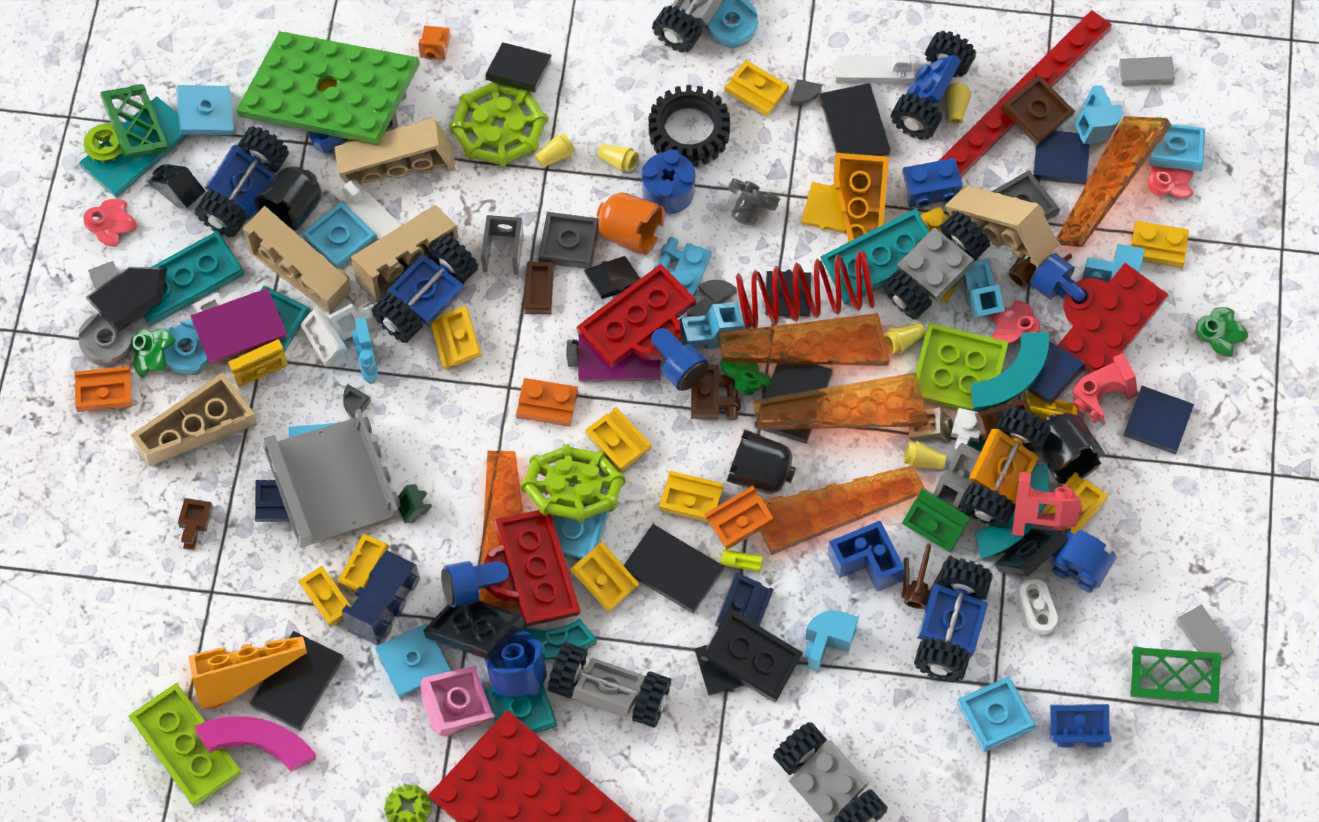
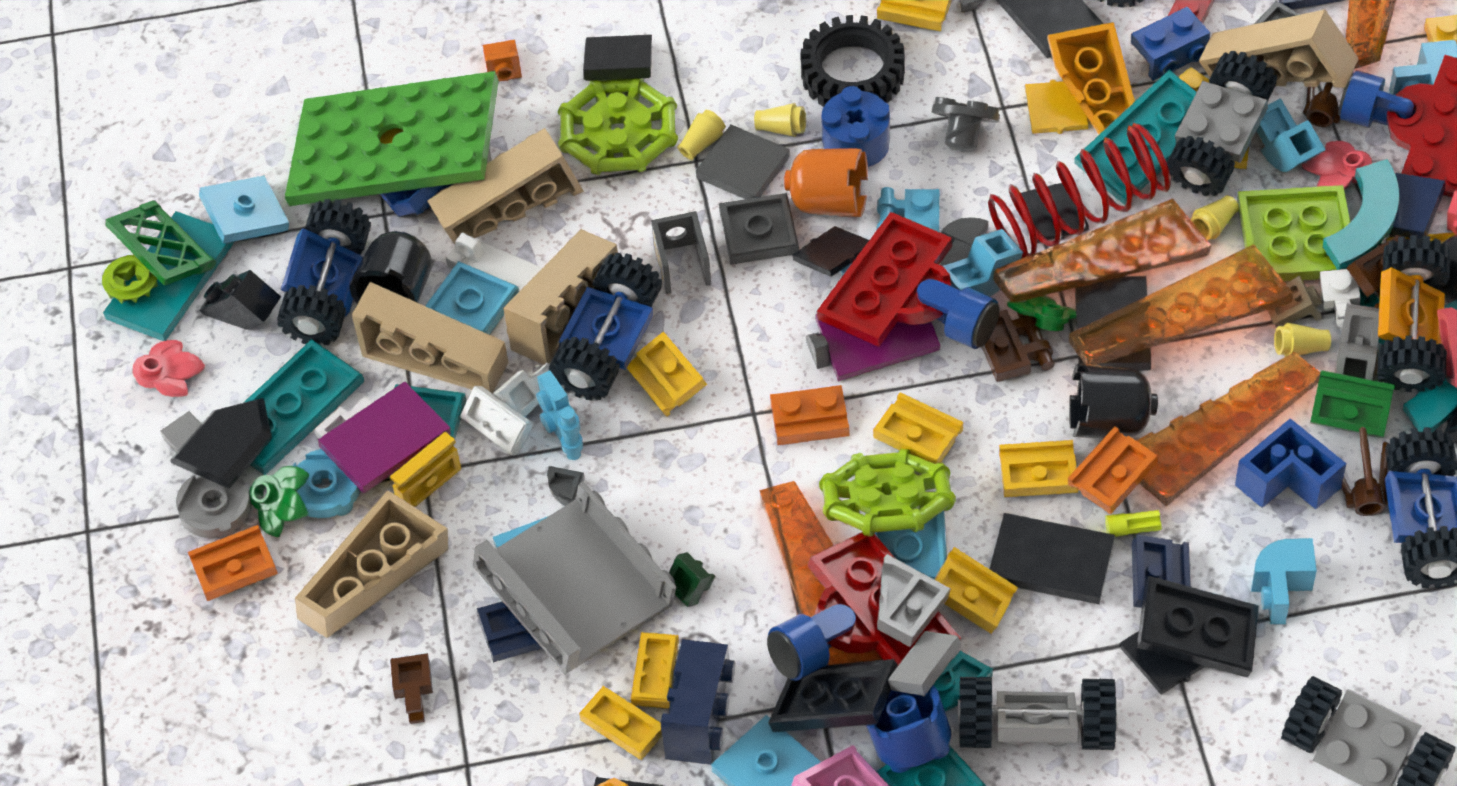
camera: 15 degrees left, 10 degrees down
reddish brown tile [524,262,554,315] -> none
none -> dark grey tile [696,124,790,199]
none -> light grey wing [877,554,951,647]
none -> light grey tile [888,631,961,696]

